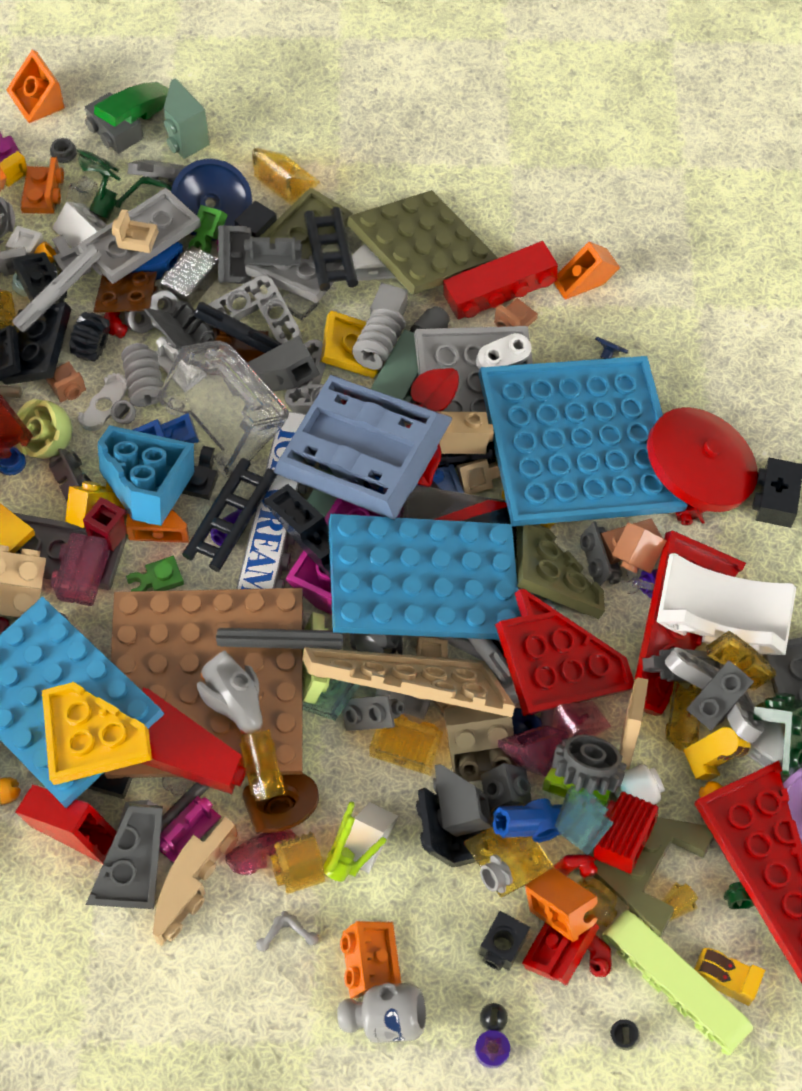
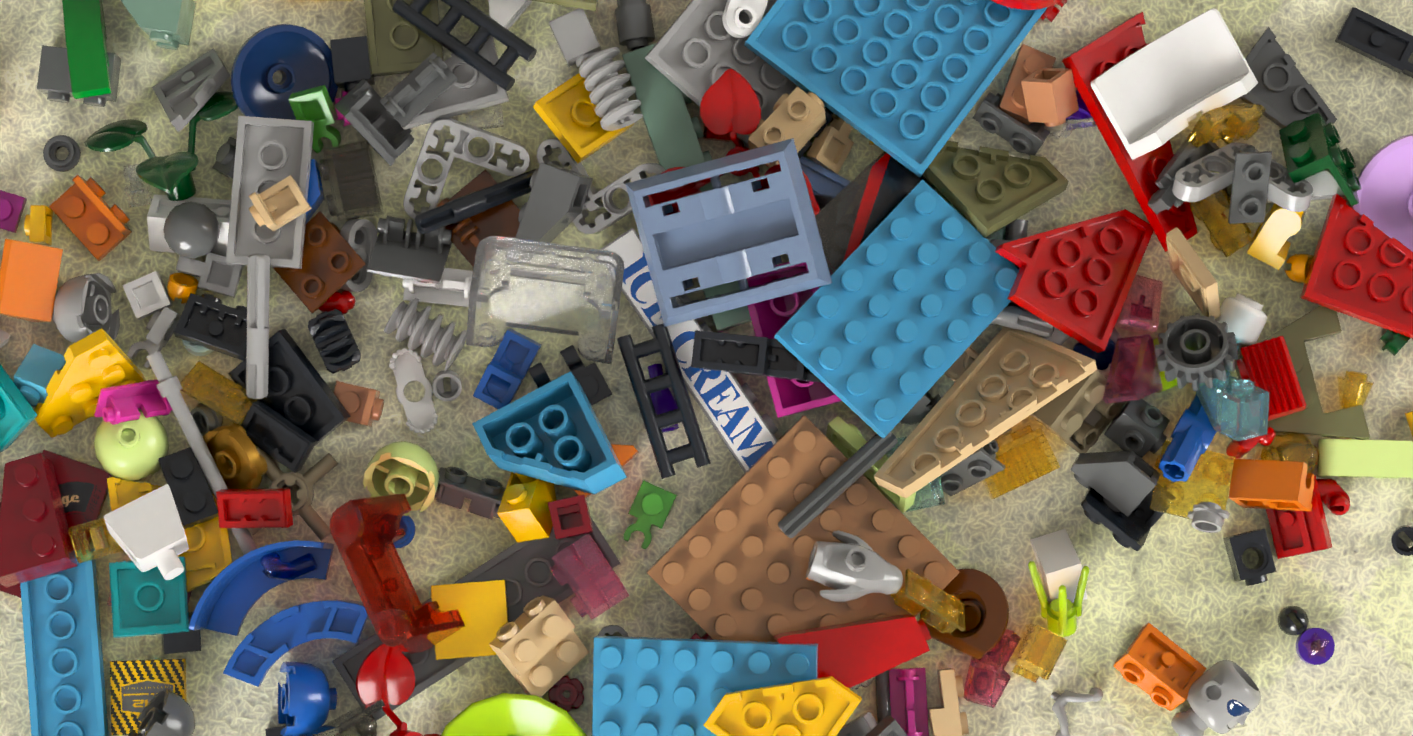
camera: 45 degrees left, 25 degrees up
none -> dark grey hair [163,201,220,259]

